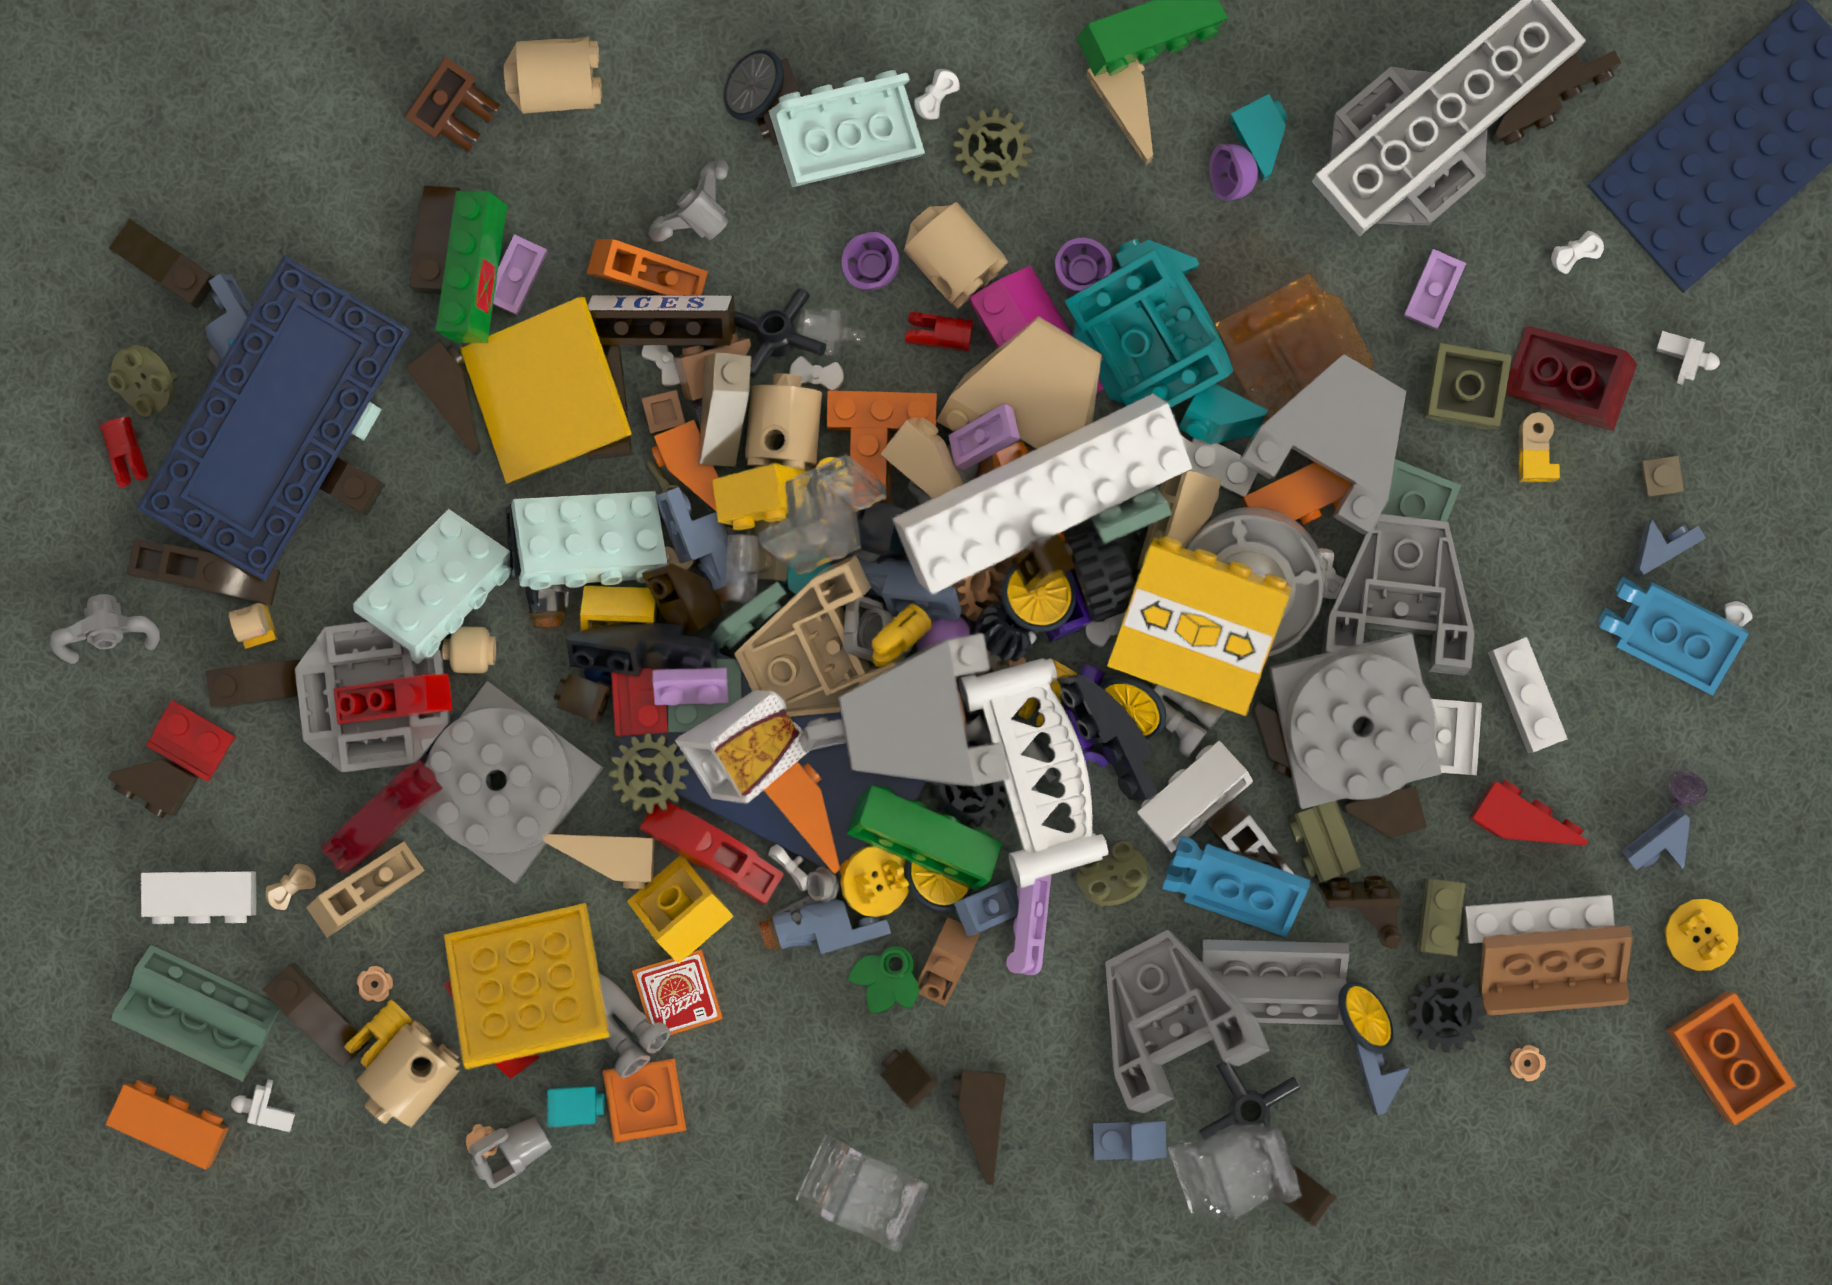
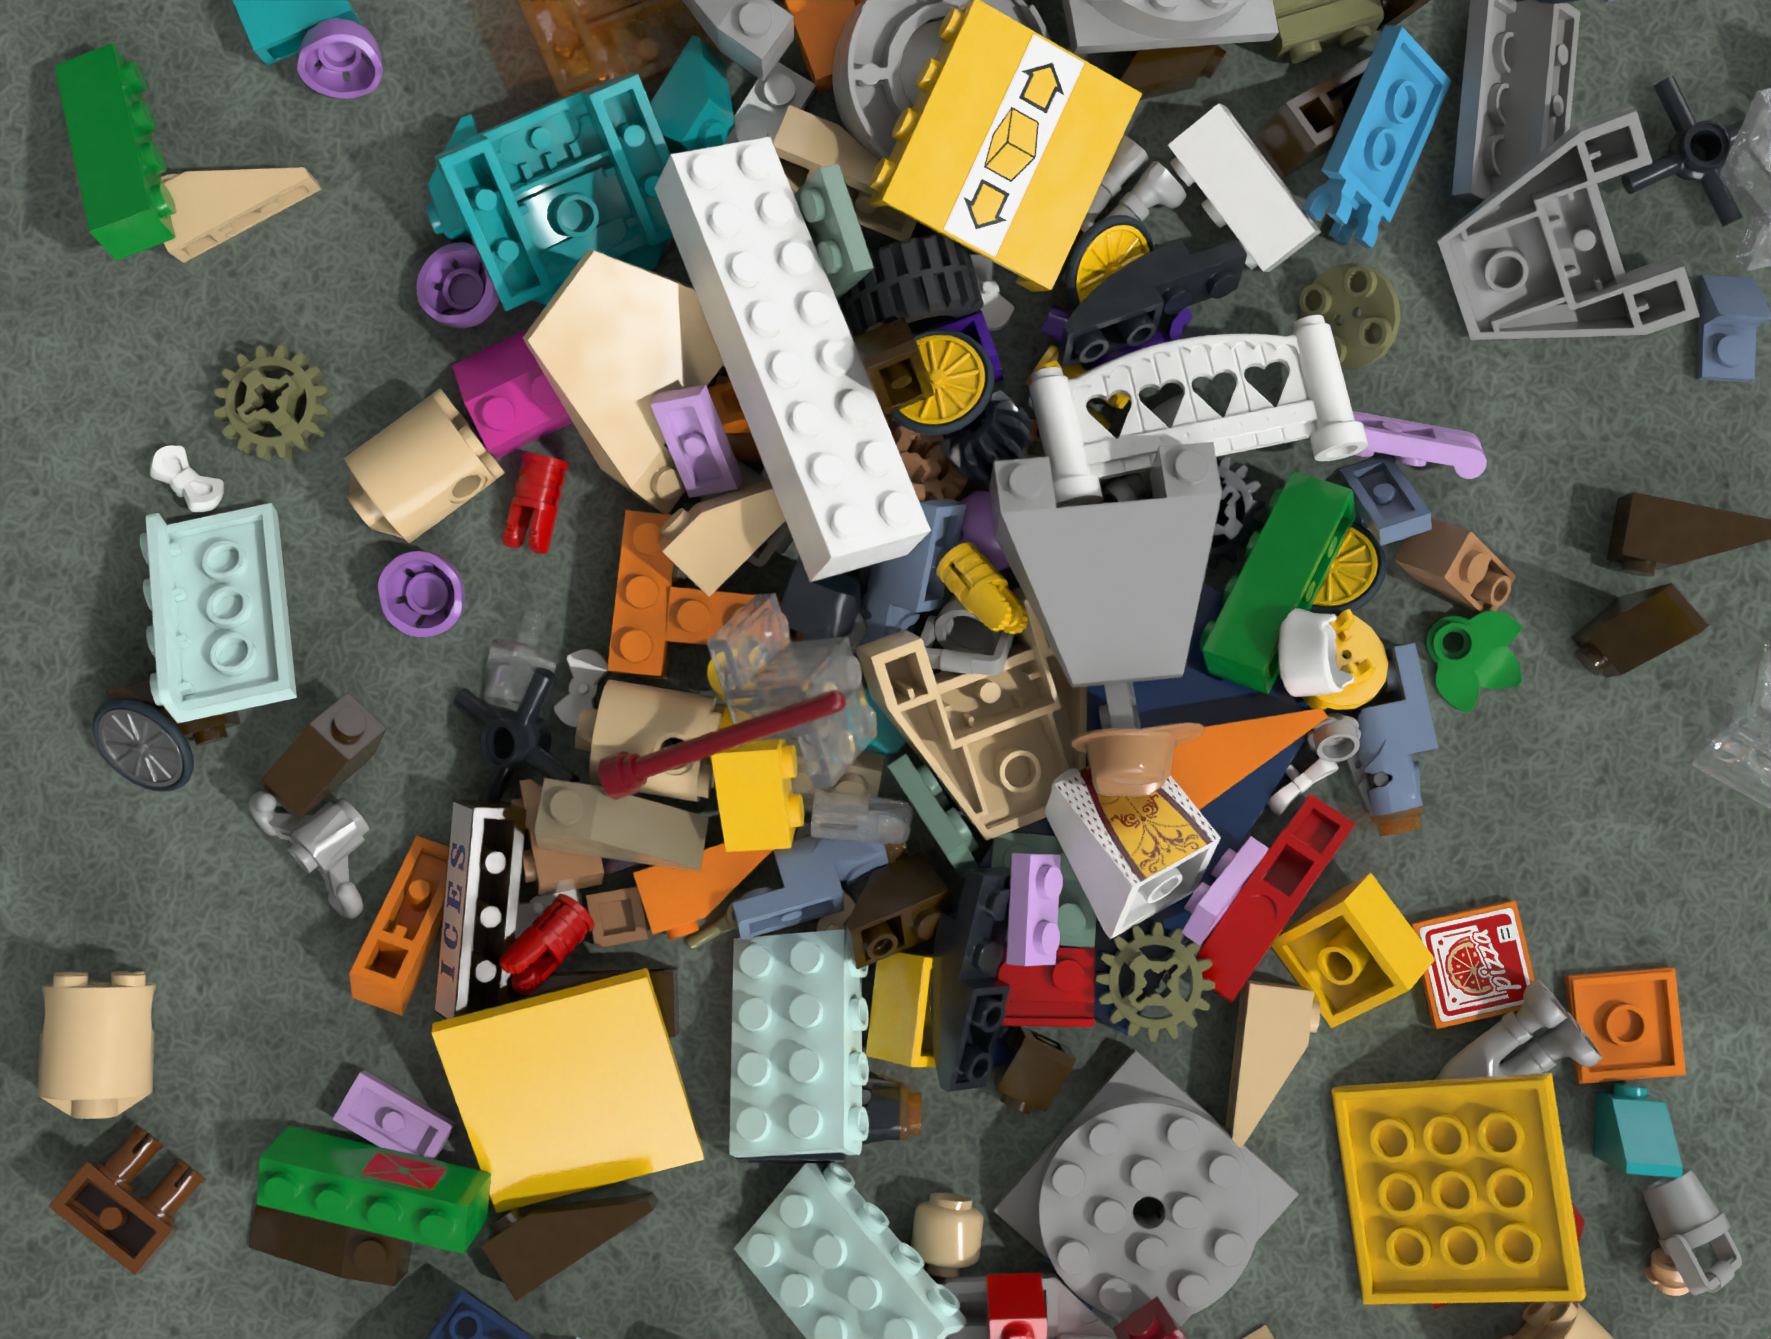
camera: 85 degrees left, 0 degrees up
none -> dark brown slope [259,692,387,821]
none -> red hinge [499,894,595,996]
none -> dark red piece [598,690,846,800]
none -> medium nougat piece [1072,723,1205,797]
none -> lavender plate [1182,836,1269,946]
none -> white hair [1278,608,1354,697]

